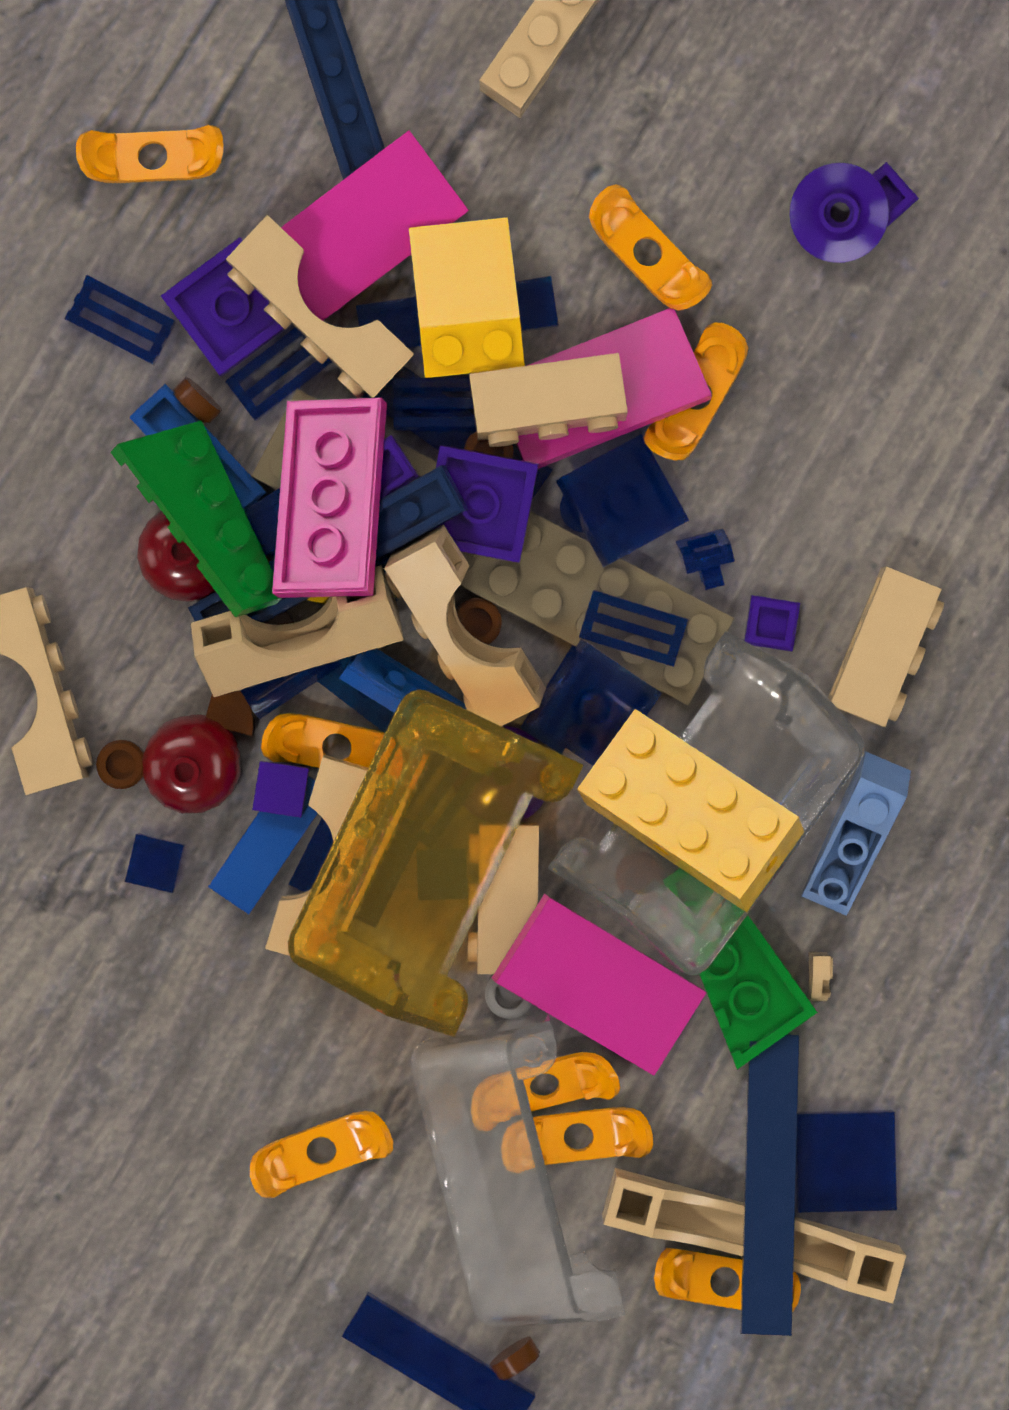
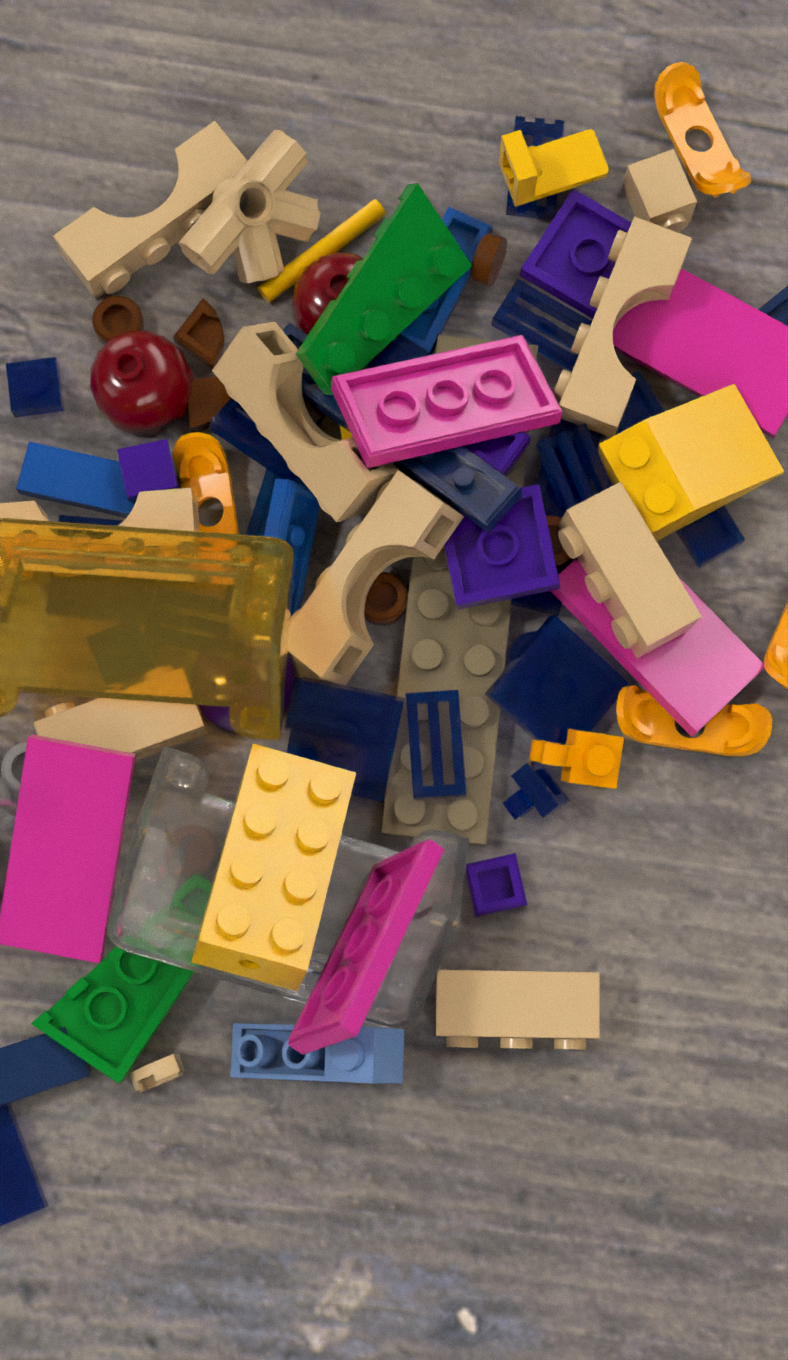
camera: 70 degrees right, 10 degrees down
none -> reddish brown tile [173,298,225,369]
none -> tan piece [178,130,321,283]
none -> yellow bar [257,199,386,303]
none -> dark pink tile [288,839,445,1055]
none -> yellow bracket [499,129,609,207]
none -> light orange plate [529,729,624,789]
none -> tan brick [622,149,697,232]

